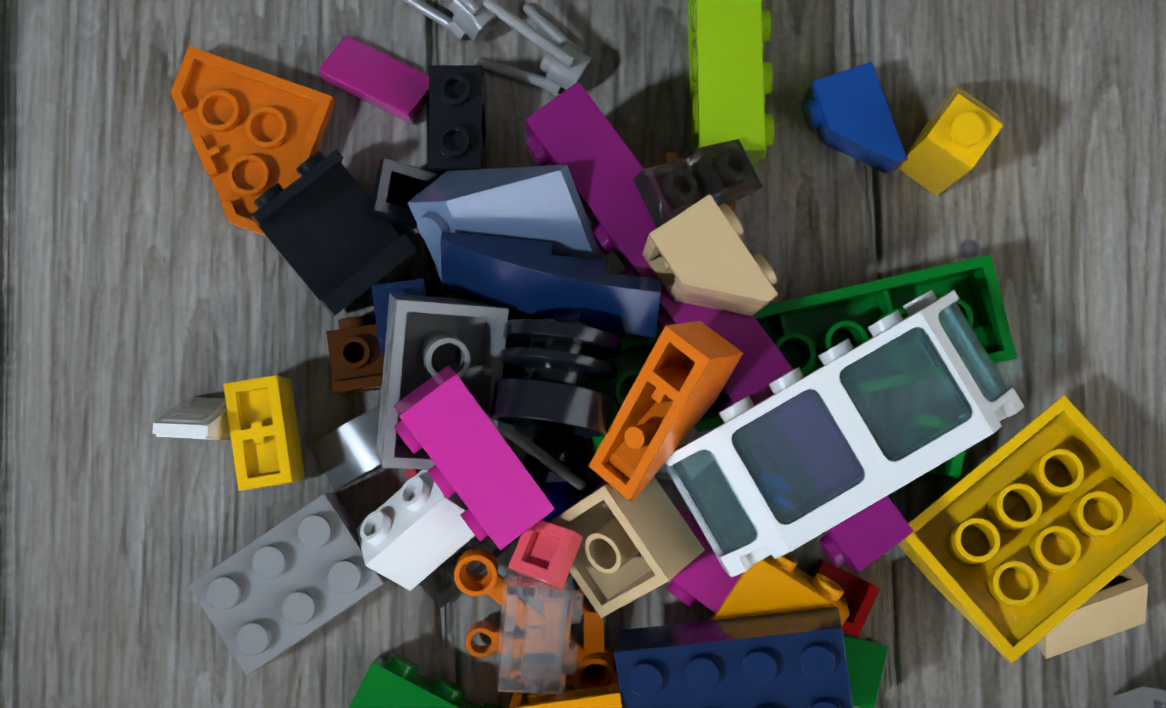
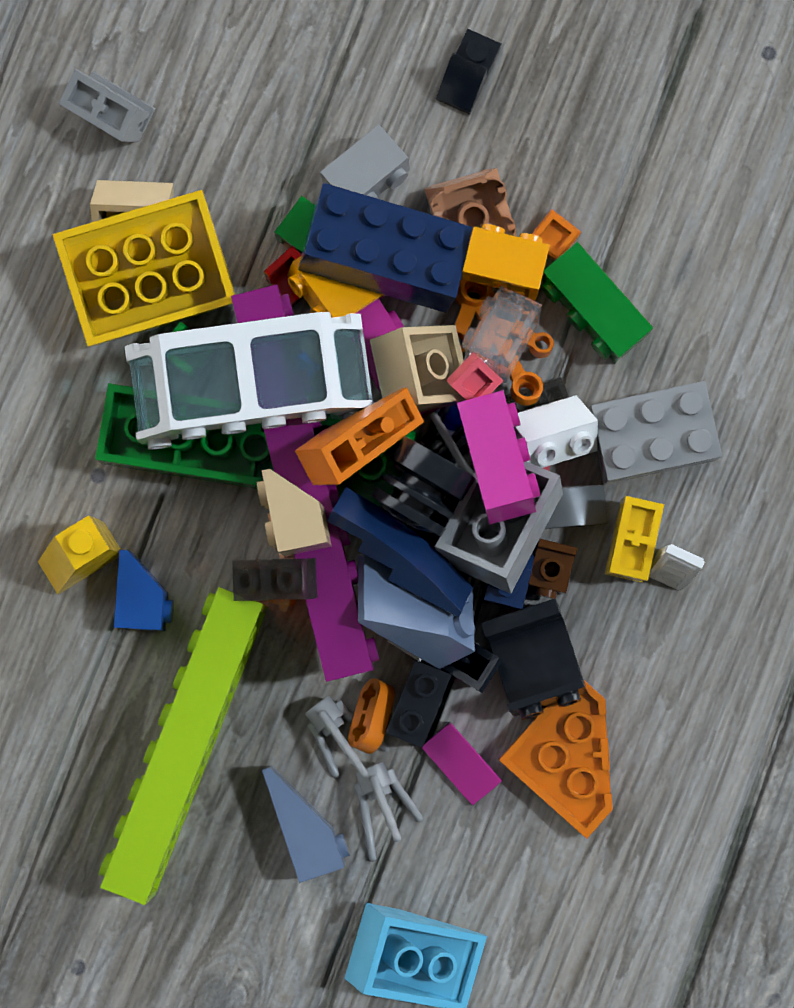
camera: 155 degrees left, 0 degrees up
none -> orange beam [348,678,395,754]

